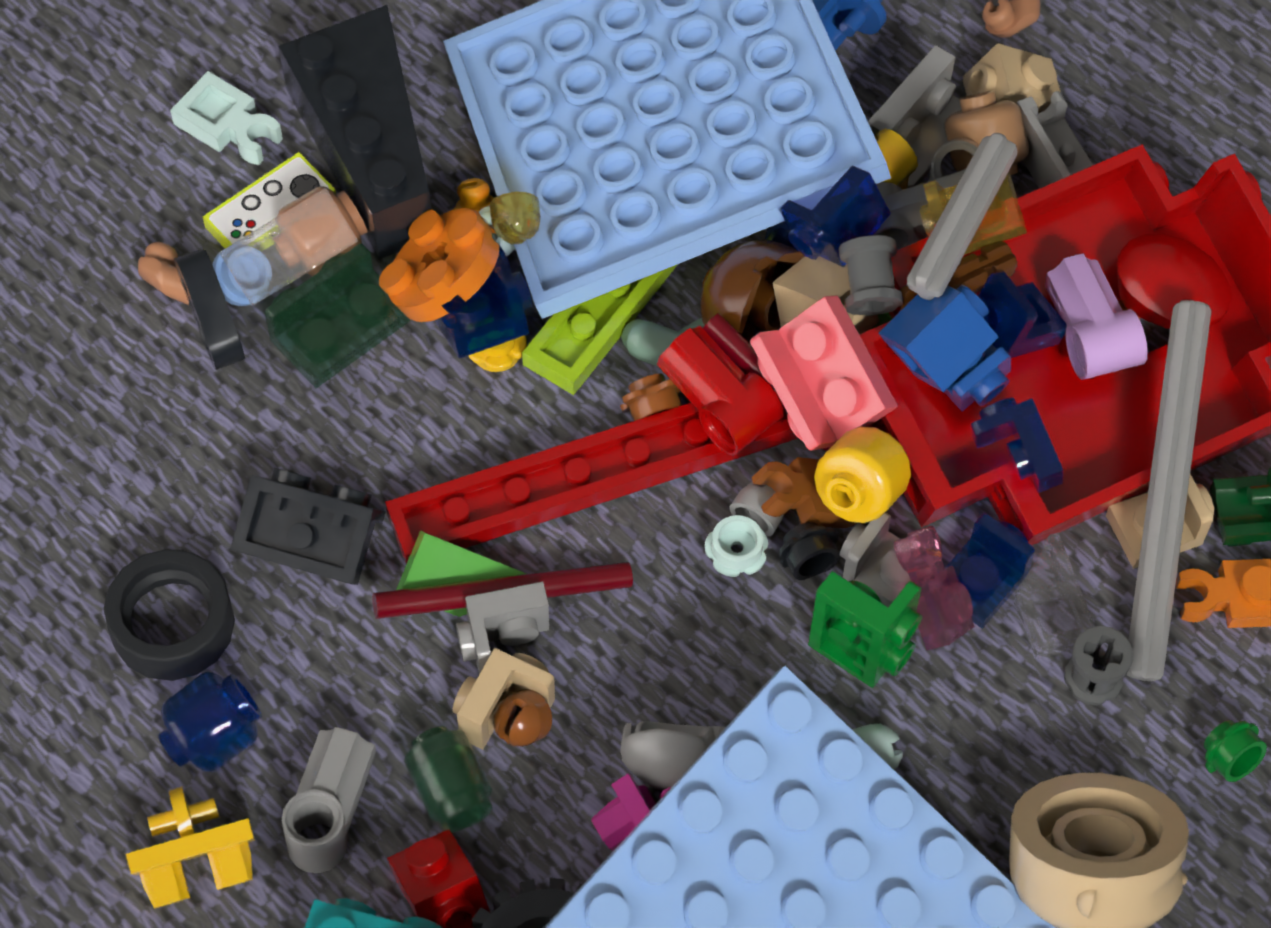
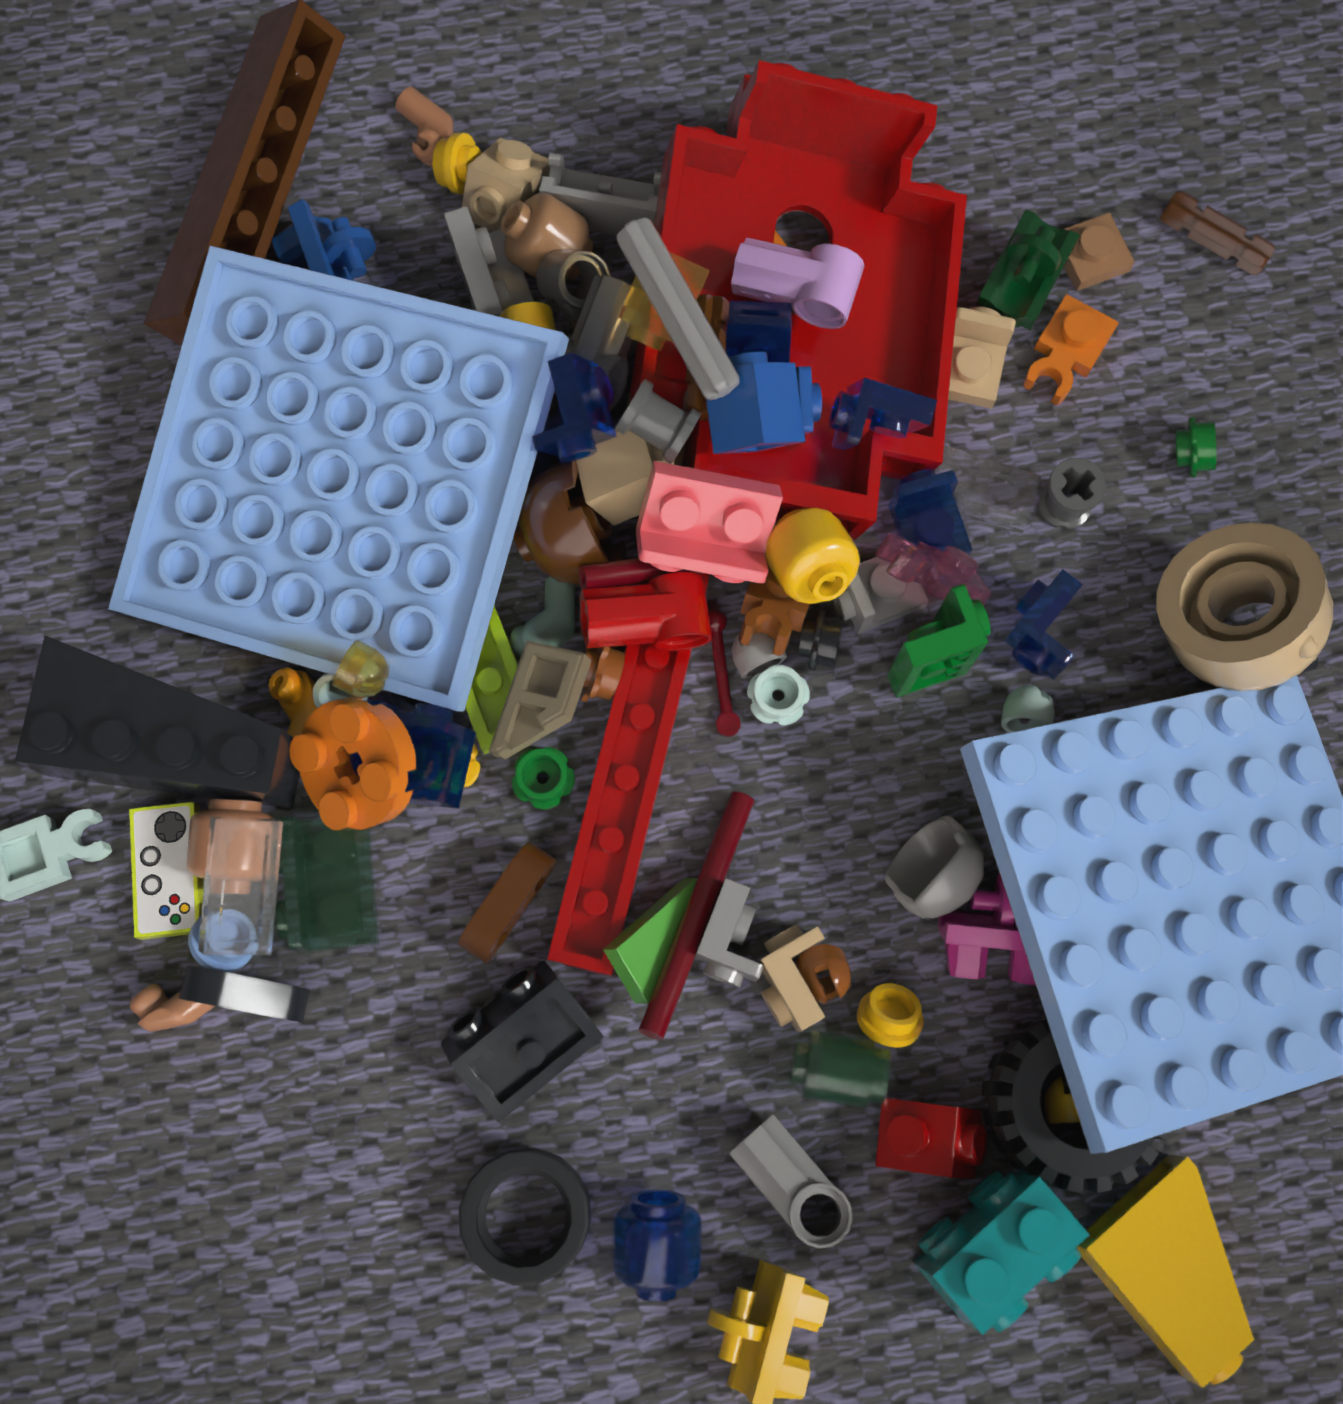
camera: 55 degrees left, 15 degrees up
red hat [1117,233,1231,329] -> none
light grey axle [1126,300,1211,681] -> none
none -> yellow plate [432,133,482,194]
none -> reddish brown beam [458,842,557,963]
none -> dark tan tile [489,640,591,760]
none -> green plate [512,747,575,810]
none -> dark red hinge [708,609,741,737]
none -> yellow plate [857,983,924,1048]
none -> clear blue bracket [1005,569,1083,680]

